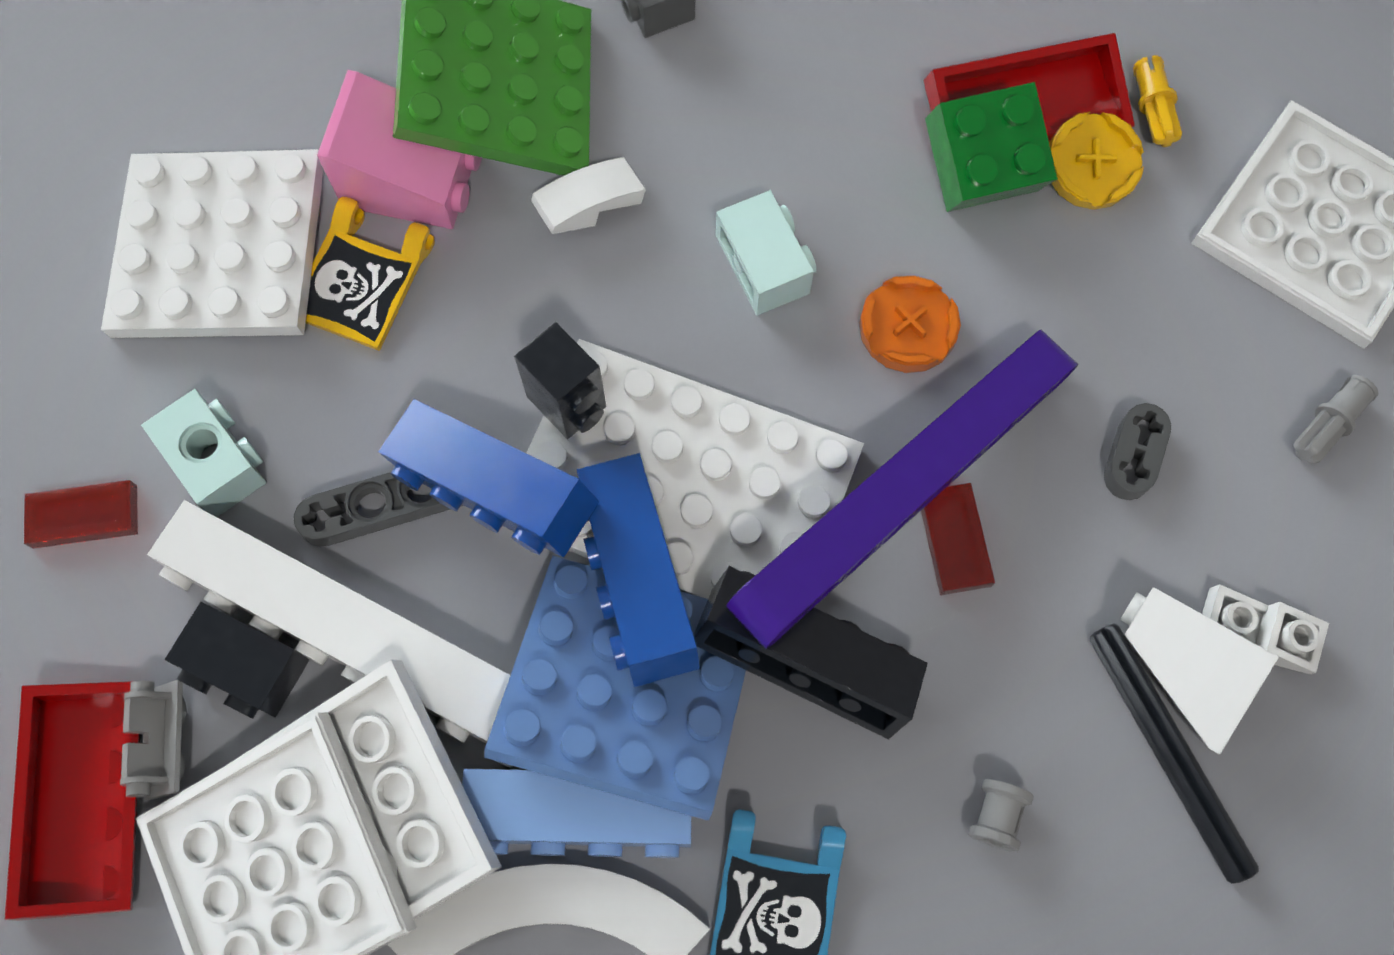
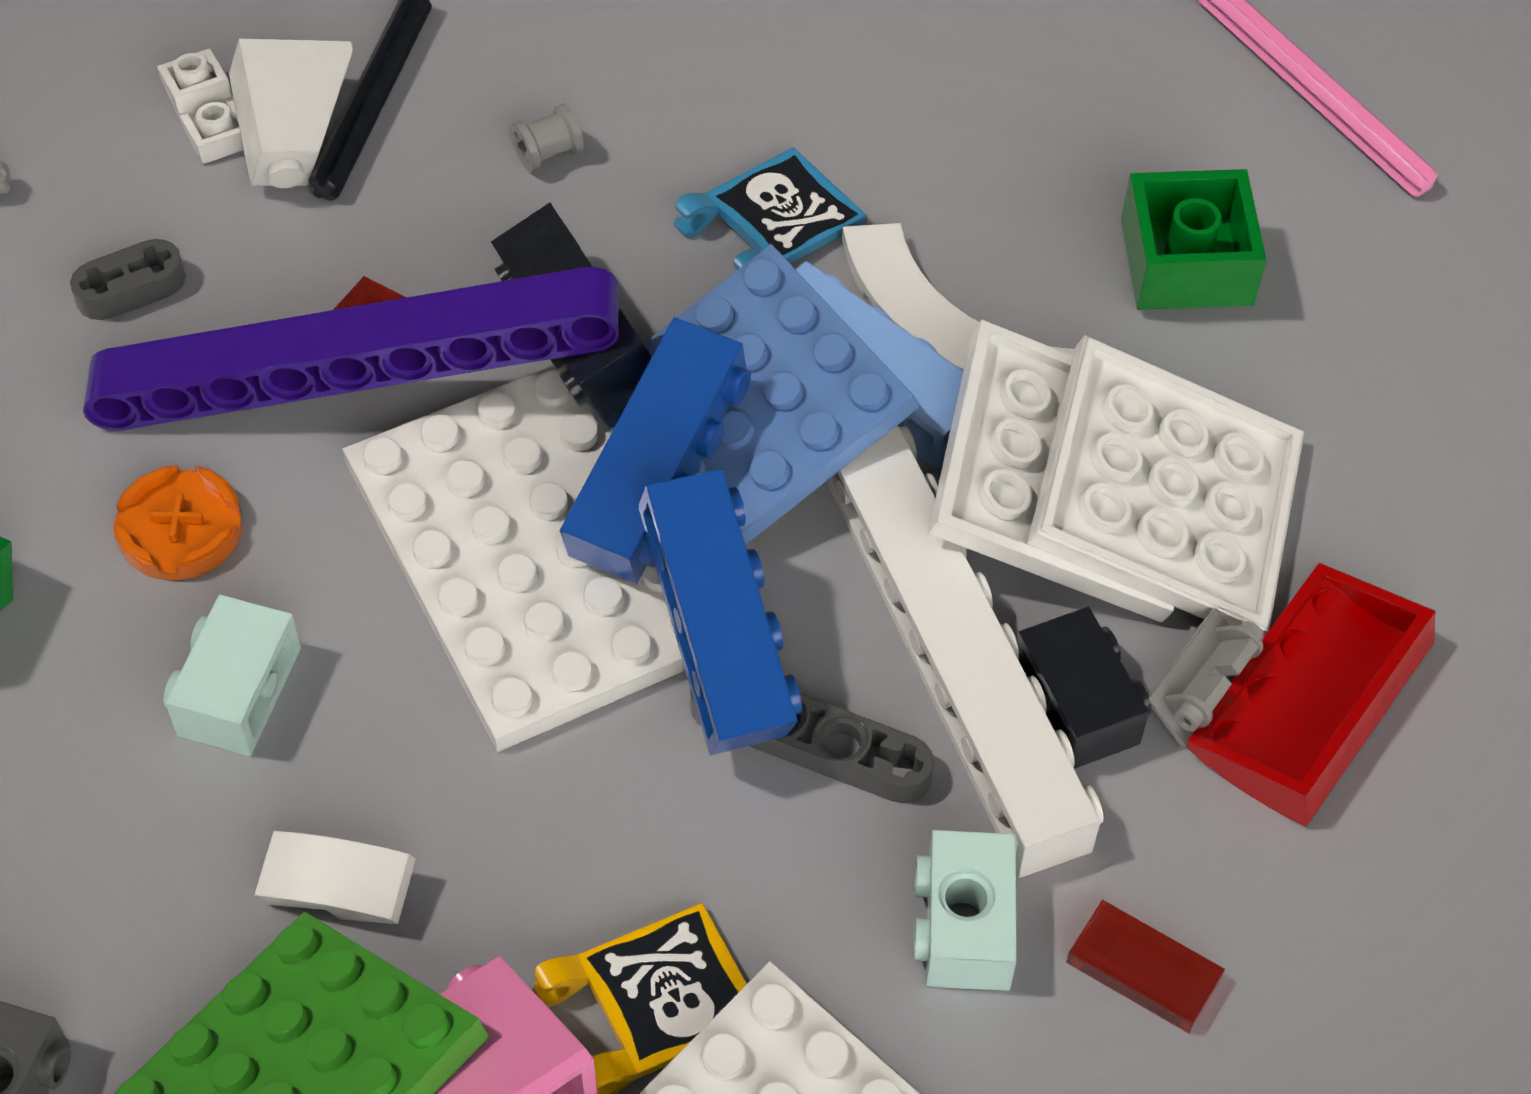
camera: 140 degrees left, 15 degrees down
black brick [514,322,607,440] -> none

